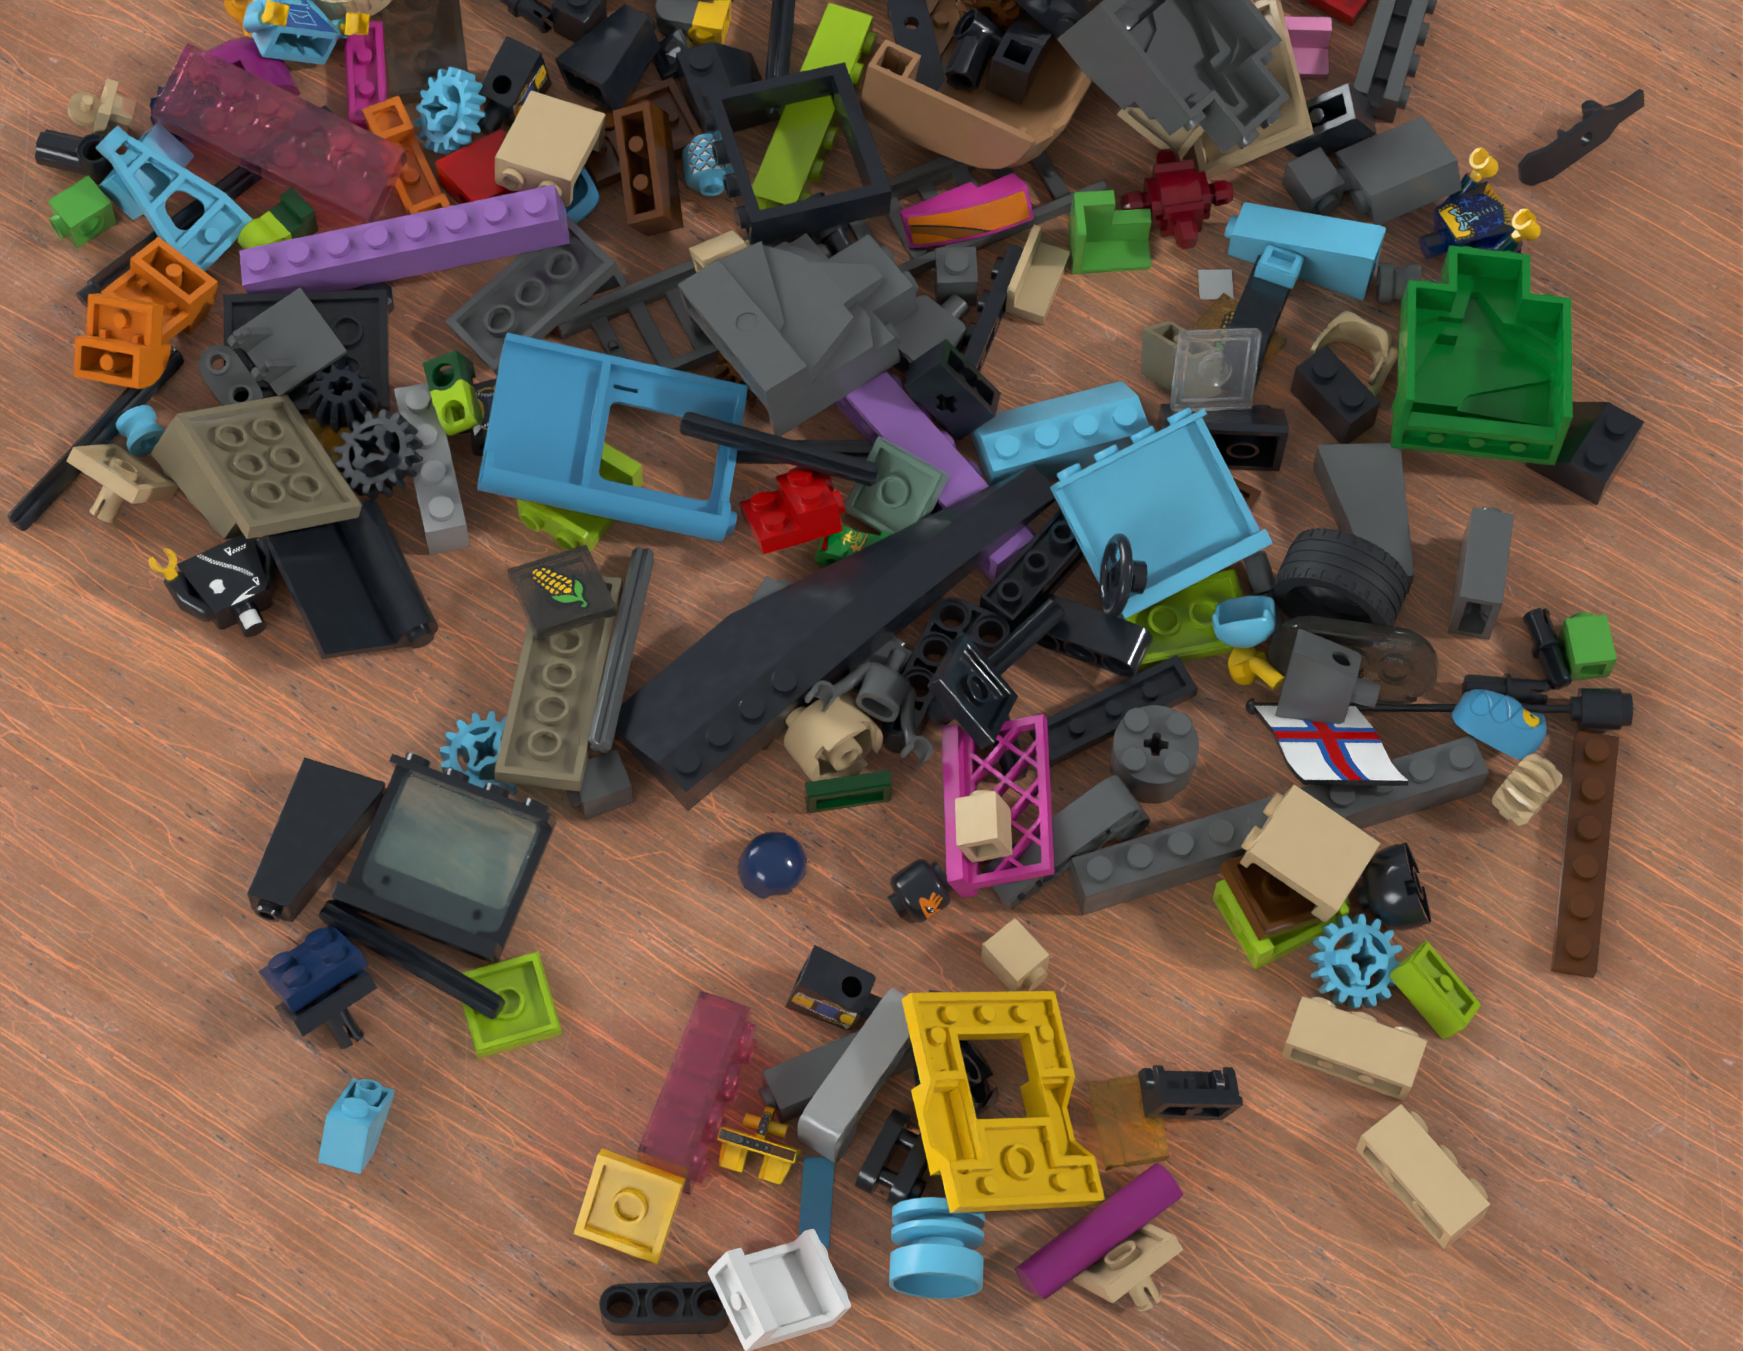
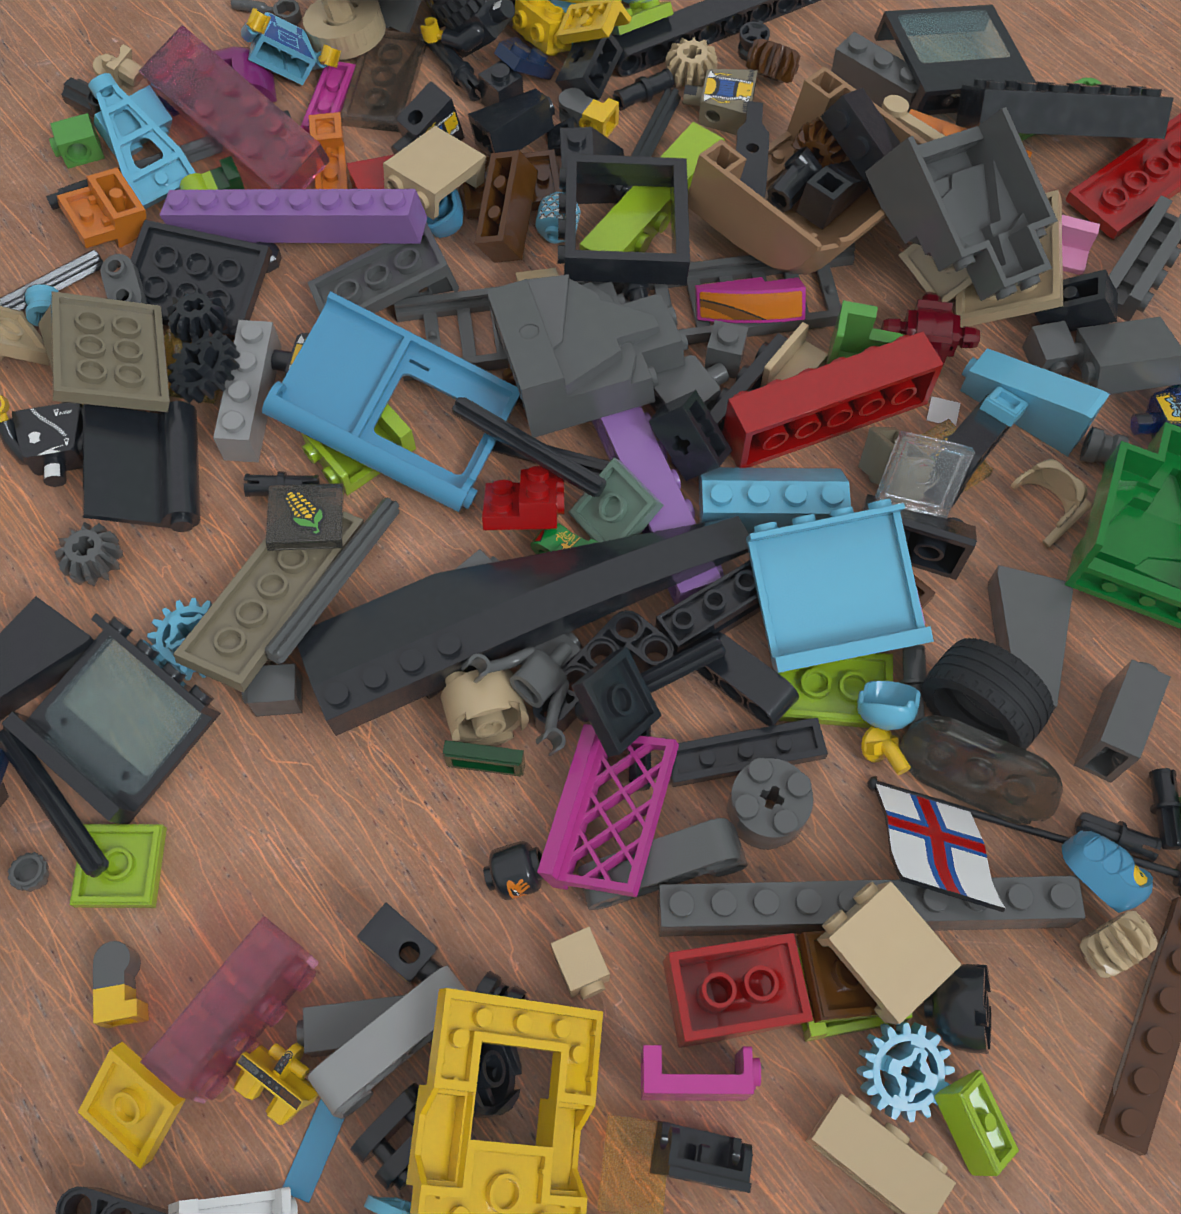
camera: 20 degrees right, 0 degrees up
orange brick [74,293,172,389] -> none
dark grey plate [227,288,347,396] -> none
medium azure gear [415,67,486,155] -> none
leg [423,350,483,436] -> none
dark blue hair [738,832,807,899] -> none
tan brick [955,790,1012,863] -> none
black piece [1099,533,1148,618] -> none
dark grey torso [1275,629,1381,724] -> none
black brick [1290,346,1381,444] -> none
none -> dark grey piece [8,852,49,892]
none -> dark grey gear [54,522,124,587]
none -> leg [93,941,149,1029]
none -> black pin [244,471,320,500]
none -> dark pink panel [641,1045,761,1101]
none -> red slope [663,933,814,1048]
none -> red brick [723,331,944,468]

